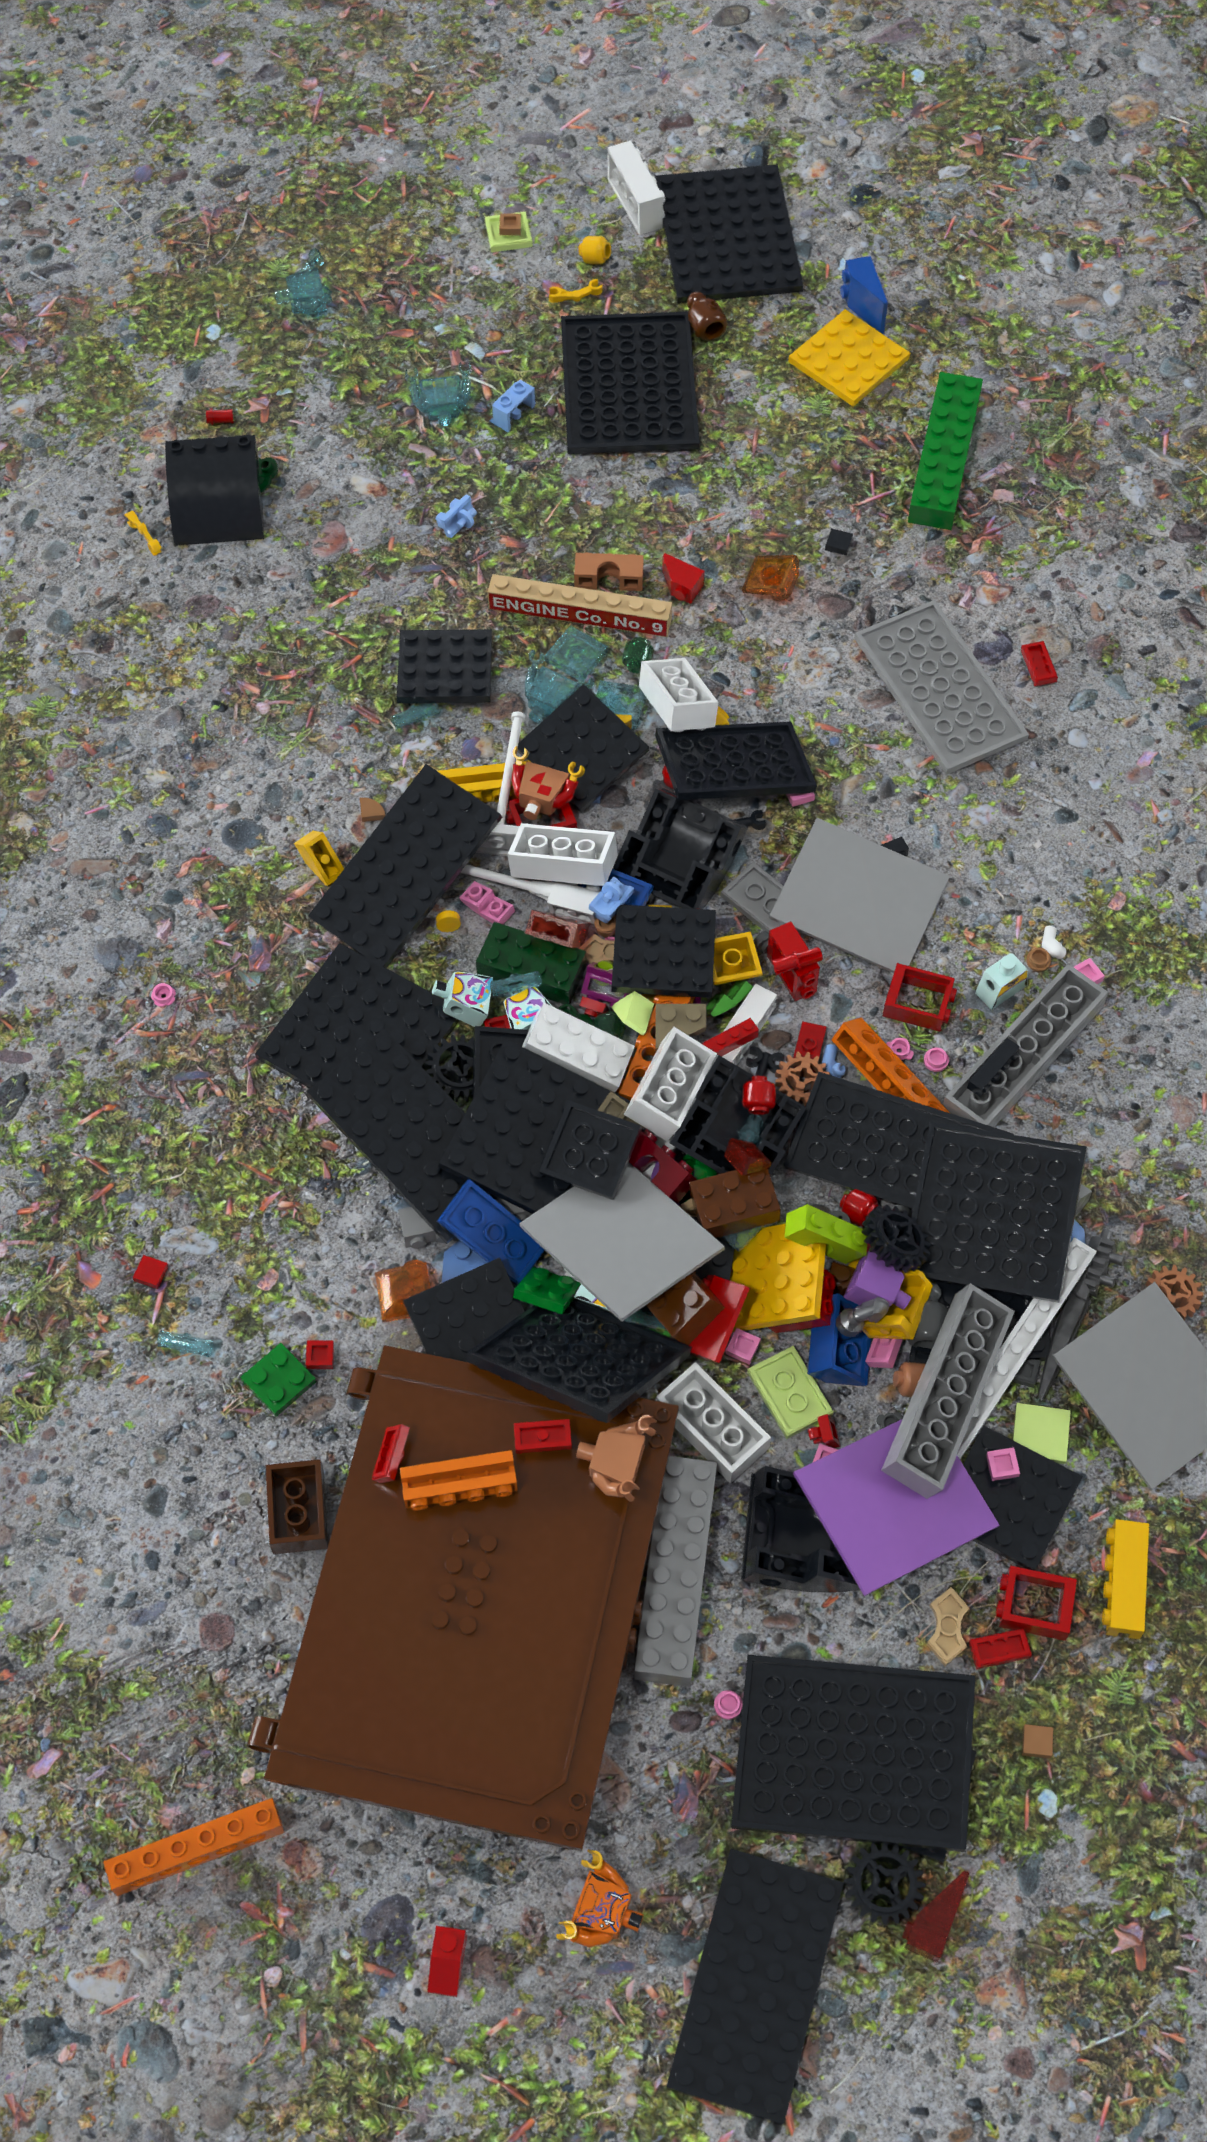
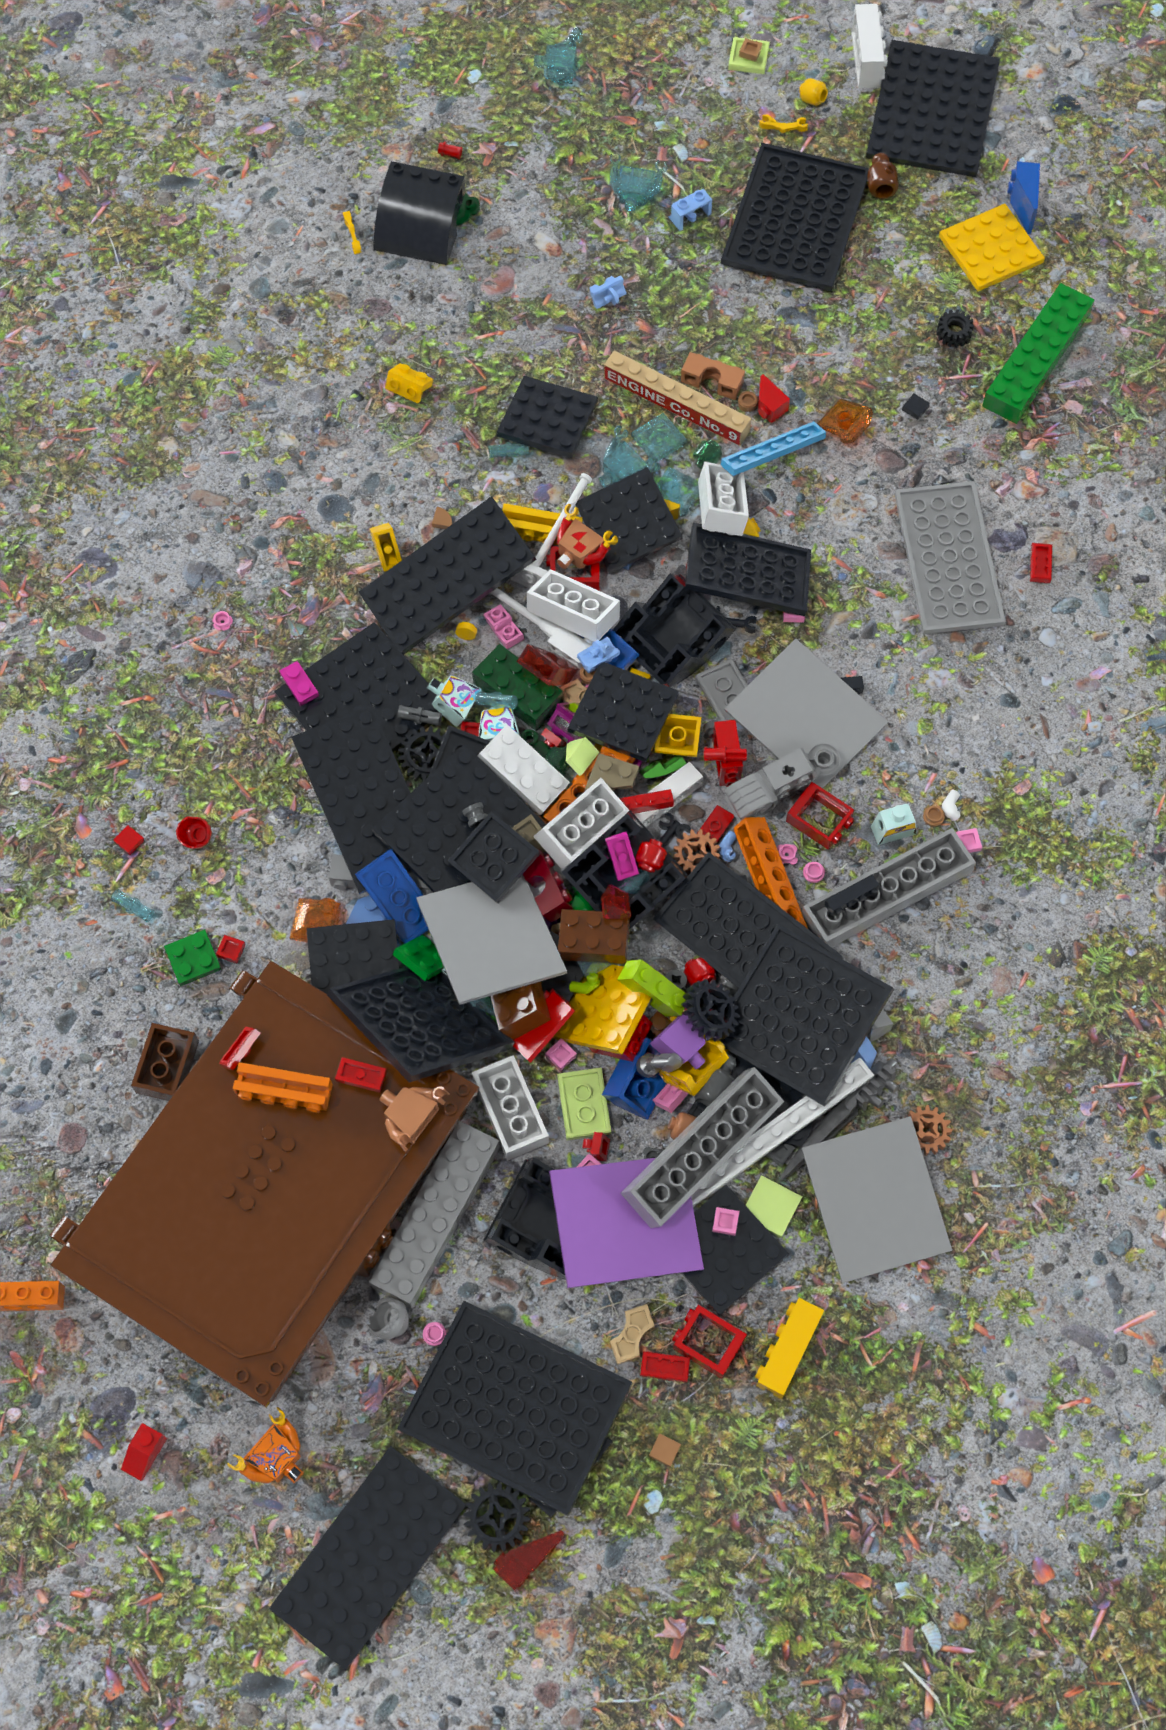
camera: 20 degrees right, 5 degrees up
none -> red hair [176,816,212,849]
none -> dark pink plate [279,661,319,706]
none -> light grey hair [368,1297,409,1340]
none -> yellow bracket [385,363,433,403]
none -> dark grey pin [398,705,442,726]
none -> dark grey wheel [462,802,488,828]
none -> lime arm [569,972,601,994]
none -> dark pink plate [605,831,639,881]
none -> dark azure plate [721,421,827,476]
none -> light grey brick [724,742,841,823]
none -> medium nougat tile [738,391,758,412]
none -> black tyre [936,309,974,348]

